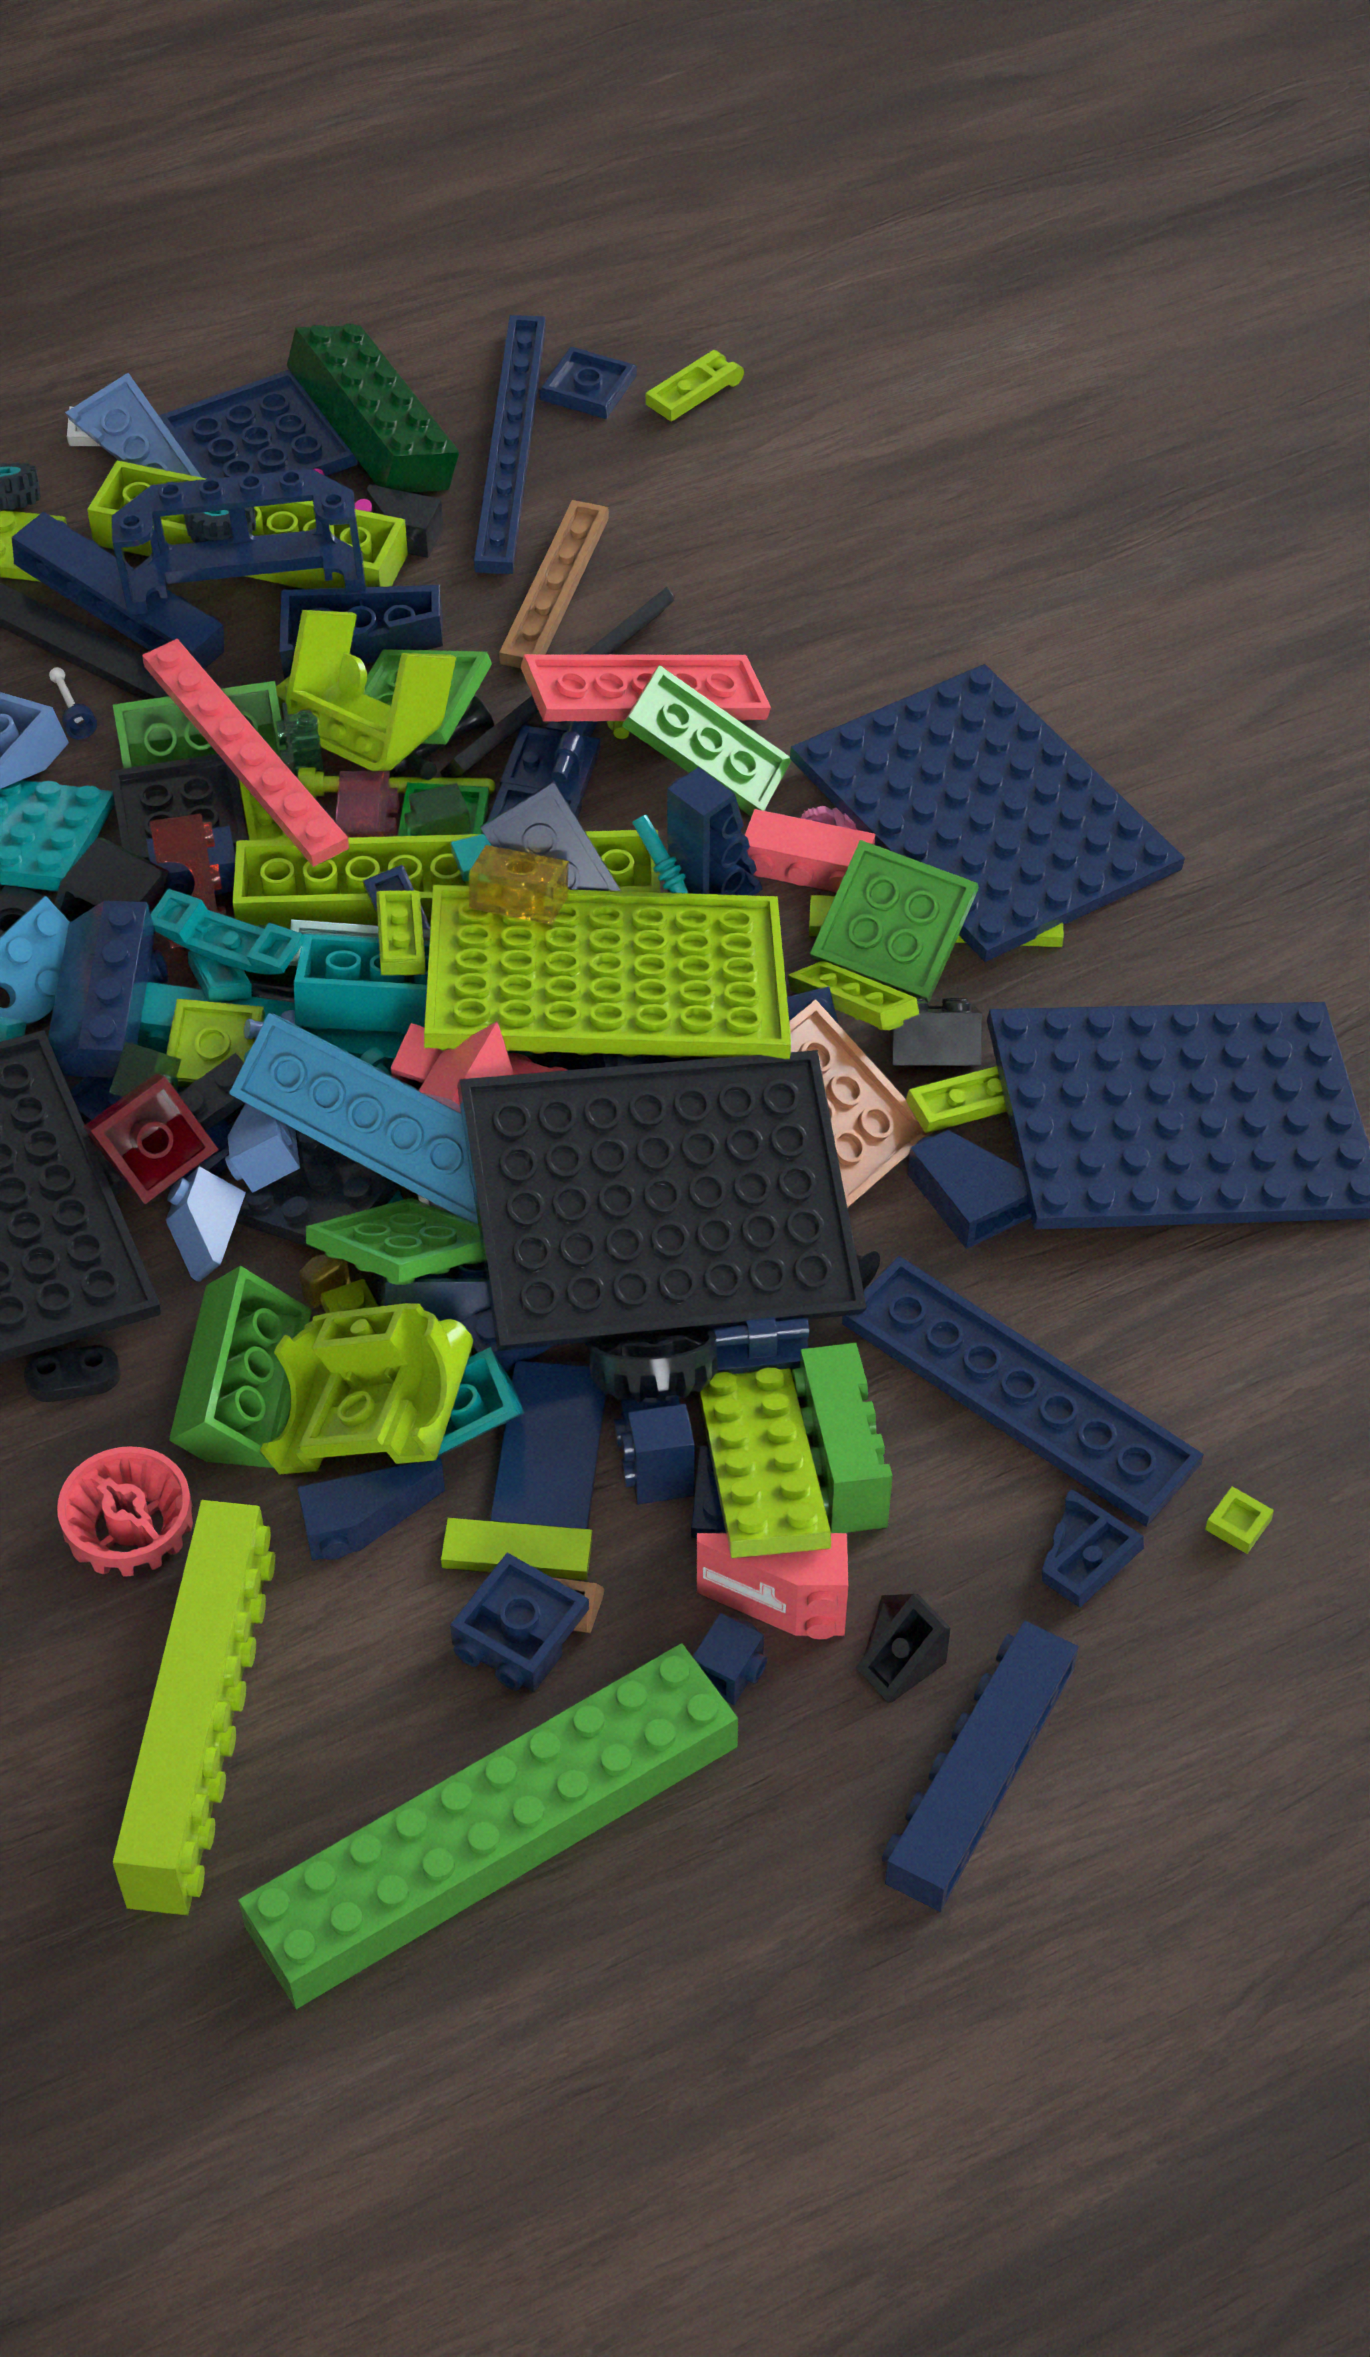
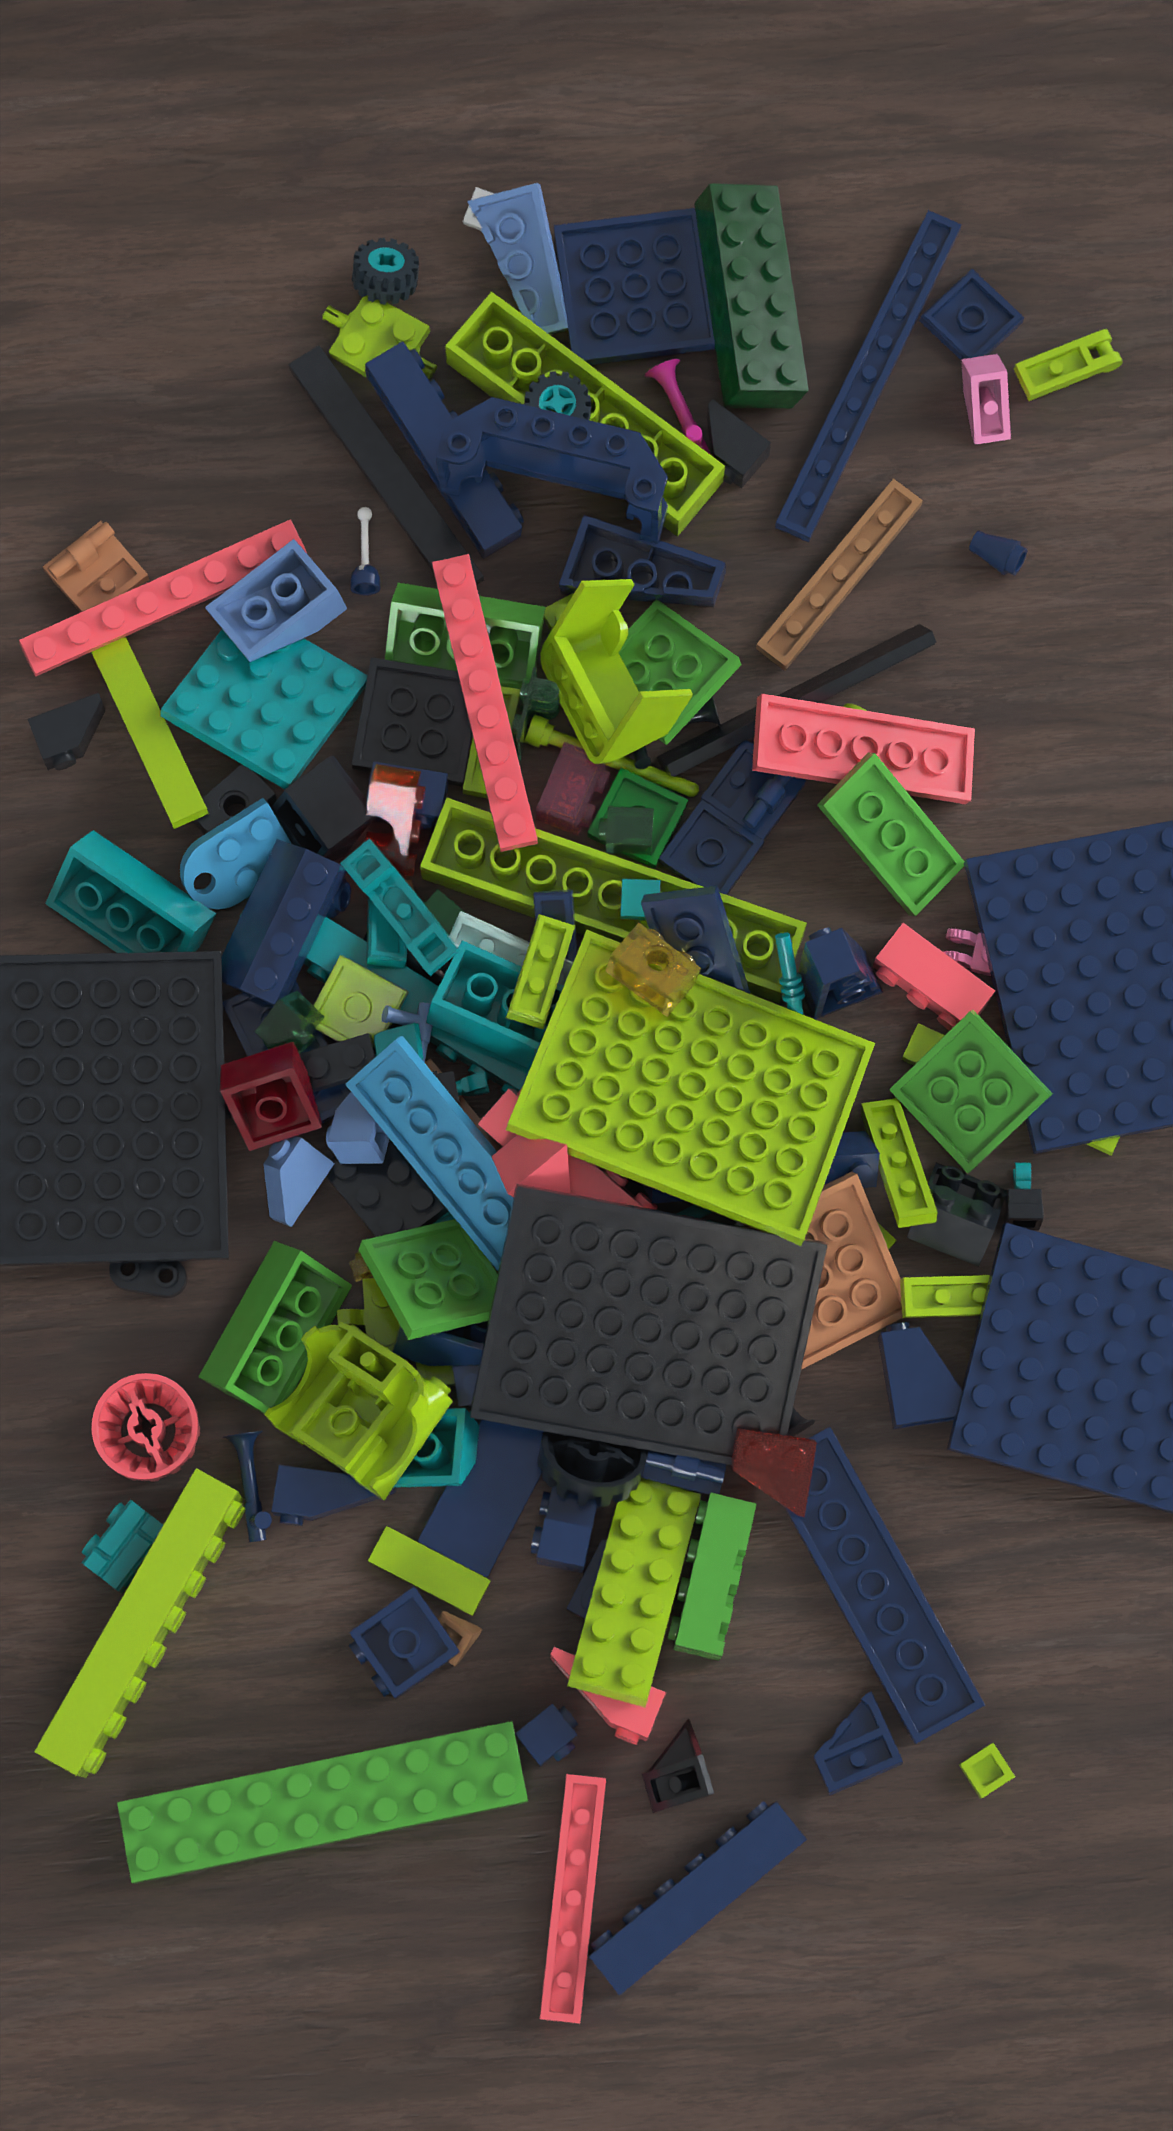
camera: 20 degrees right, 25 degrees up
none -> teal brick [81,1500,163,1594]
none -> dark blue piece [223,1431,272,1542]
none -> coral plate [540,1774,606,2024]
none -> clear red wing [731,1429,817,1517]
none -> bright pink slope [961,354,1011,445]
none -> dark blue cone [969,531,1027,576]
none -> black piece [1004,1163,1044,1231]

